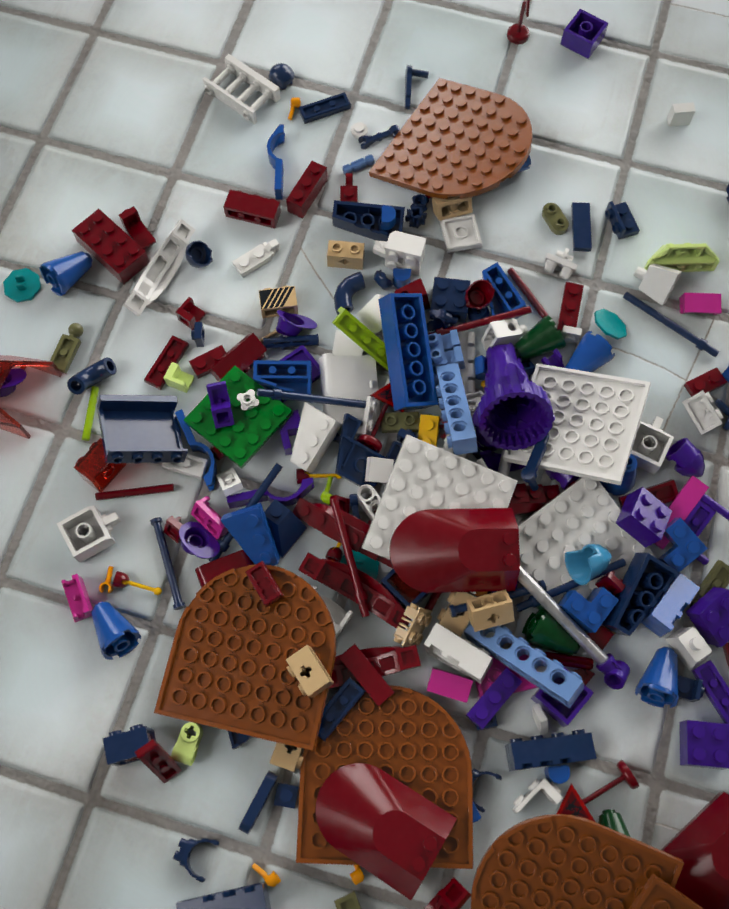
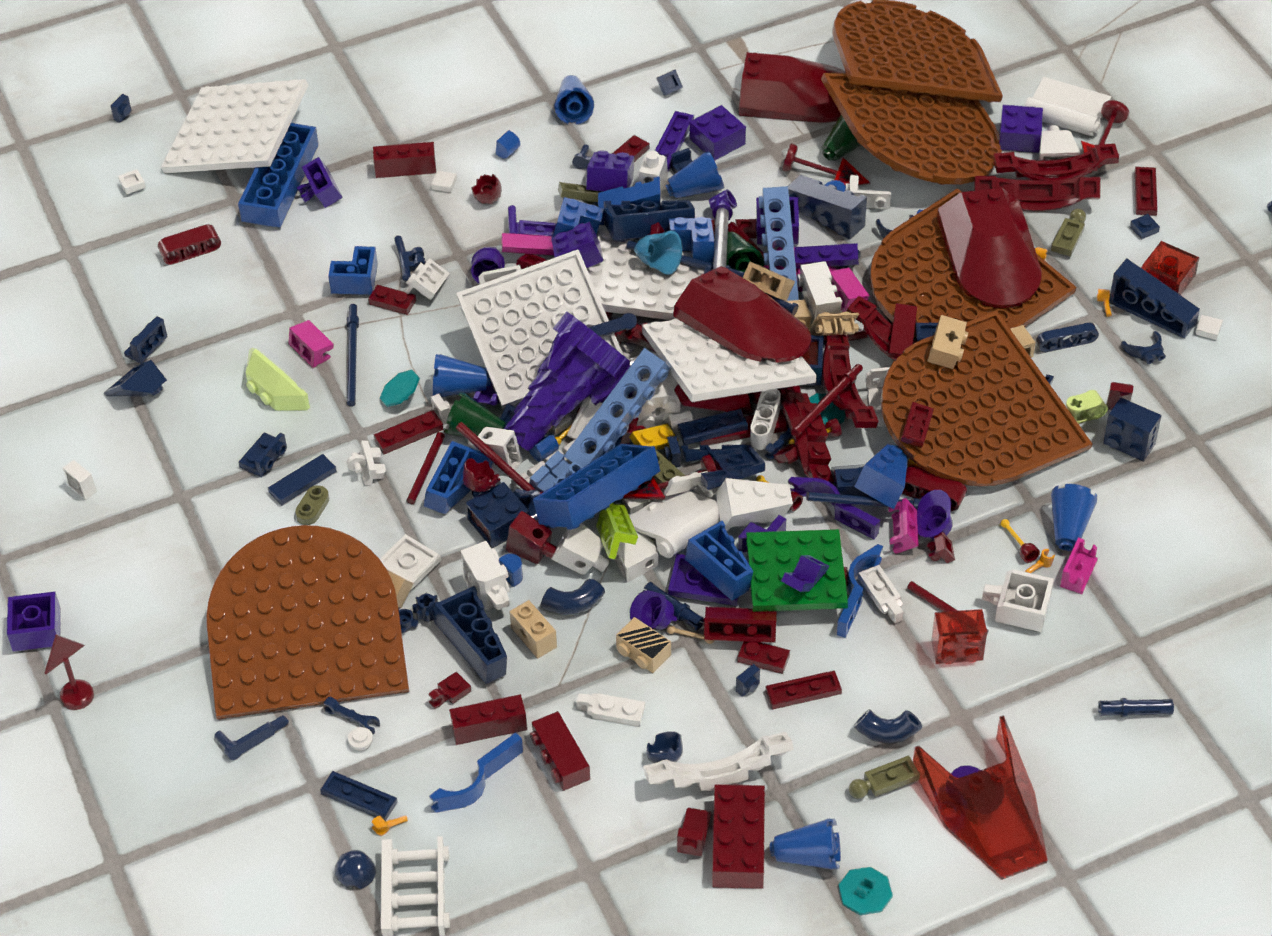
camera: 130 degrees left, 20 degrees down
lime bar [82,386,99,441] -> none
panel [97,394,188,464] -> none
dark blue bar [150,517,186,610] -> none
yellowish green panel [163,362,194,393] -> none
dark red panel [176,297,206,329] -> none
white plate [216,468,244,497] -> none
white plate [237,389,259,411] -> none
dark blue bar [256,388,366,408] -> none
dark blue plate [274,783,299,809] -> none
lime hand [320,476,333,505] -> none
medium blue axle [342,154,375,175] -> none
white piece [365,457,394,484] -> none
dark blue plate [374,269,393,290] -> none
blue brick [381,205,396,230] -> none
white tile [532,704,549,735] -> none
white torso [633,264,682,305] -> none

